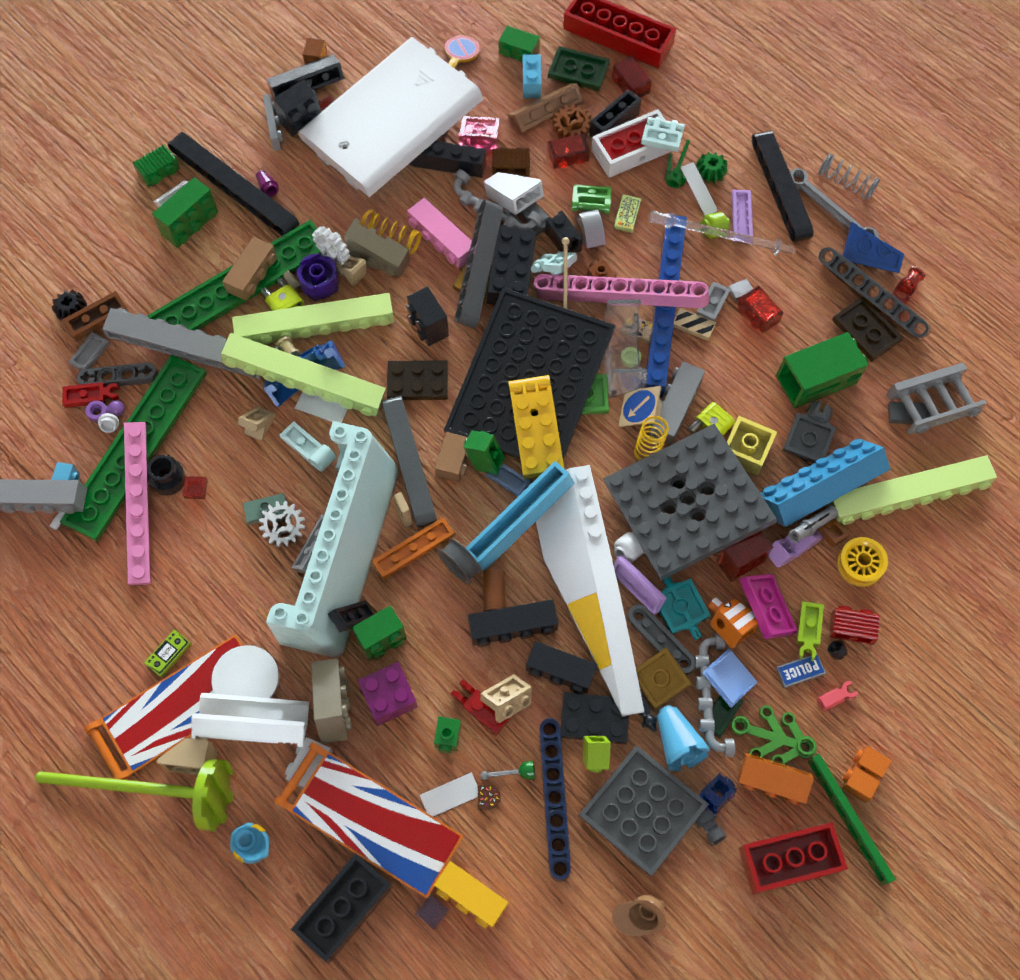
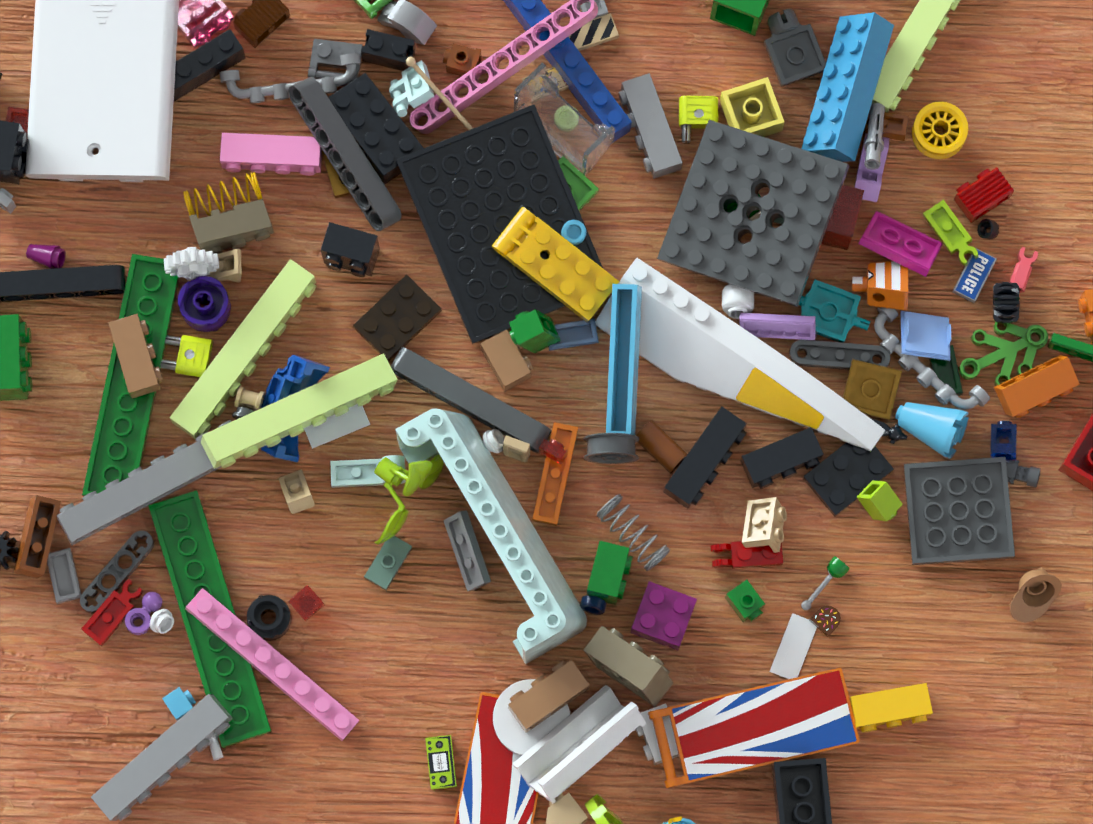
camera: 45 degrees left, 10 degrees up
white gear [259,501,305,547] -> none
dark tan tile [283,270,300,290] -> none
black tile [328,601,374,632] -> none
plate [416,895,449,929] -> none
white slope [484,172,544,215] -> none
dark blue beam [539,718,571,882] -> none
piece [618,386,662,427] -> none
yellow piece [634,416,669,461] -> none
none -> lime plant [374,454,444,545]
none -> white plate [483,429,505,454]
none -> medium nougat brick [508,660,590,733]
none -> clear red plate [539,439,566,465]
none -> medium azure tile [561,220,586,246]
none -> dark blue tile [580,595,607,615]
none -> light grey piece [597,494,670,571]
none -> black gear [993,282,1020,323]

